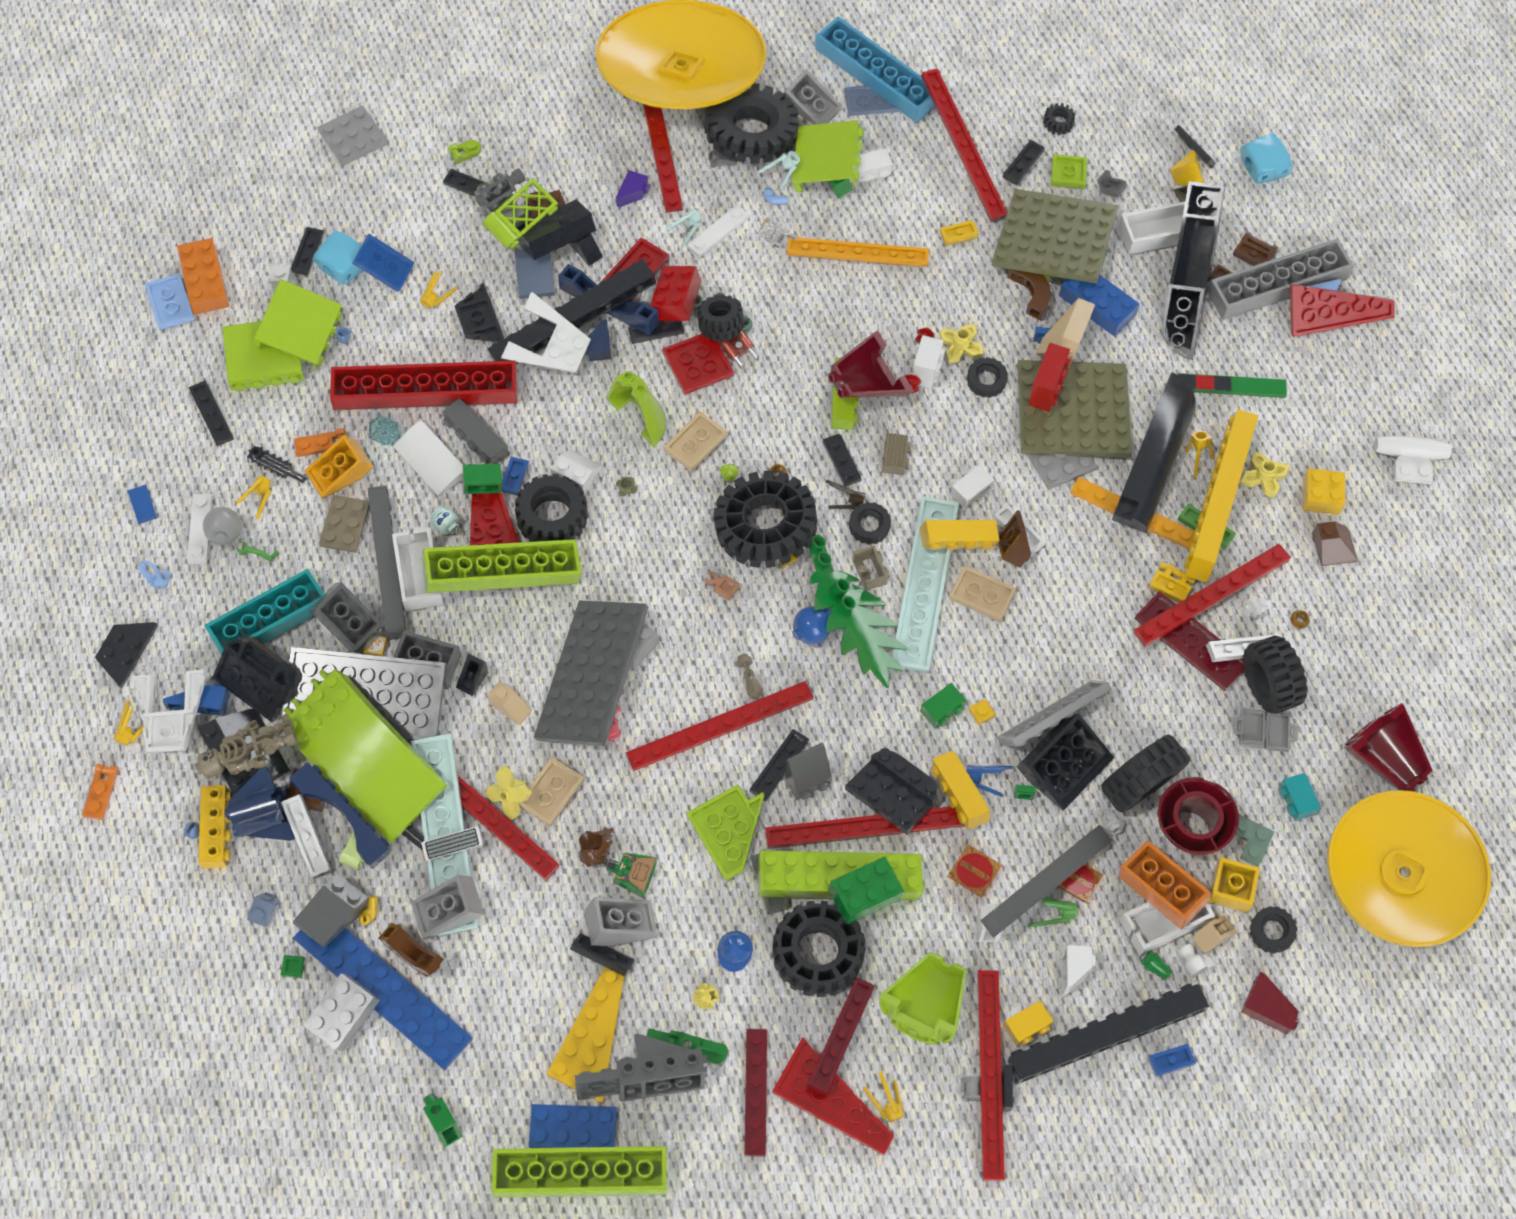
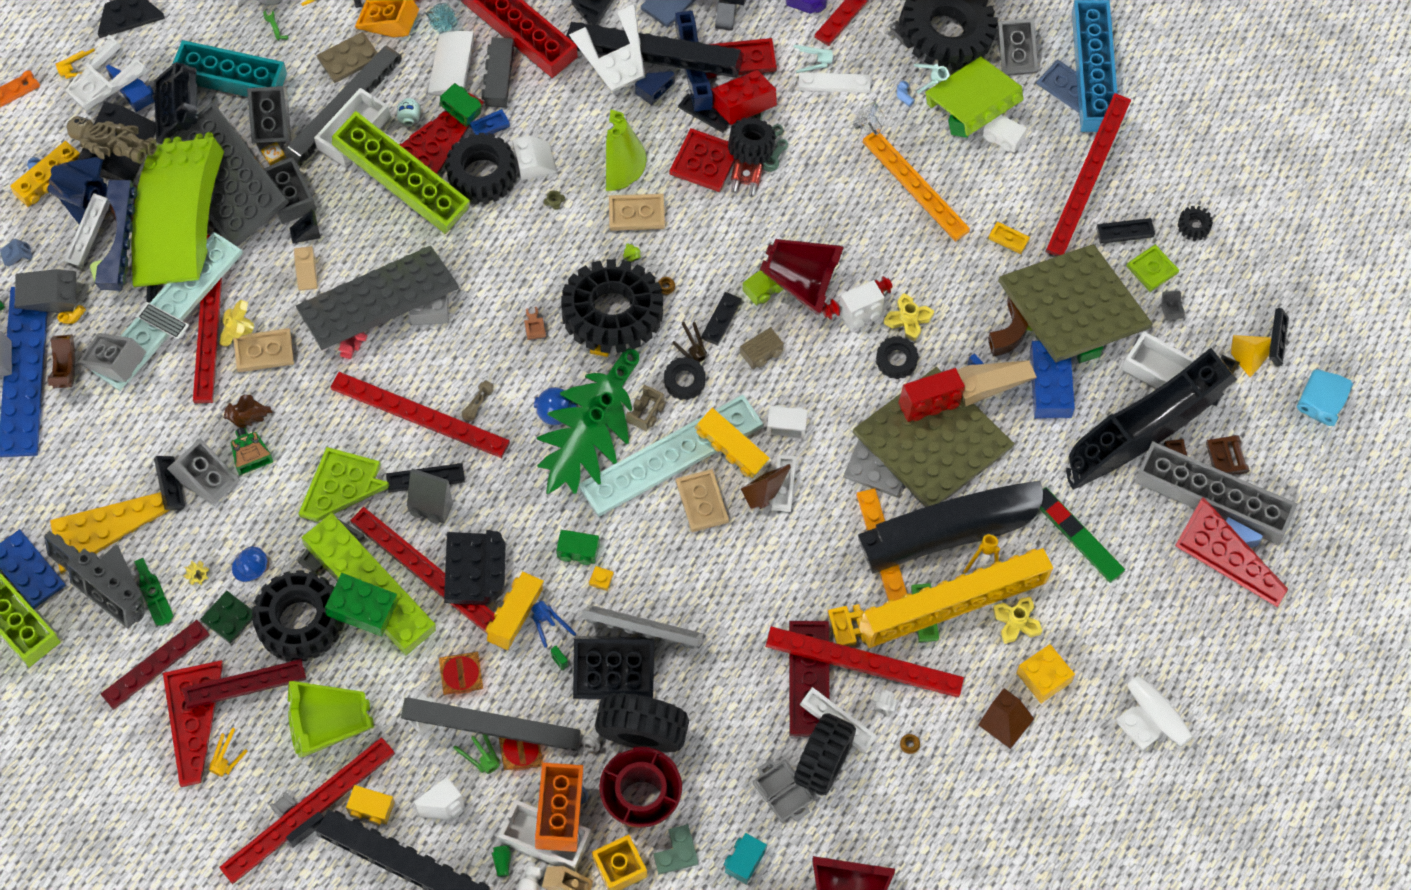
camera: 50 degrees right, 0 degrees up
none -> dark green plate [200,590,254,644]

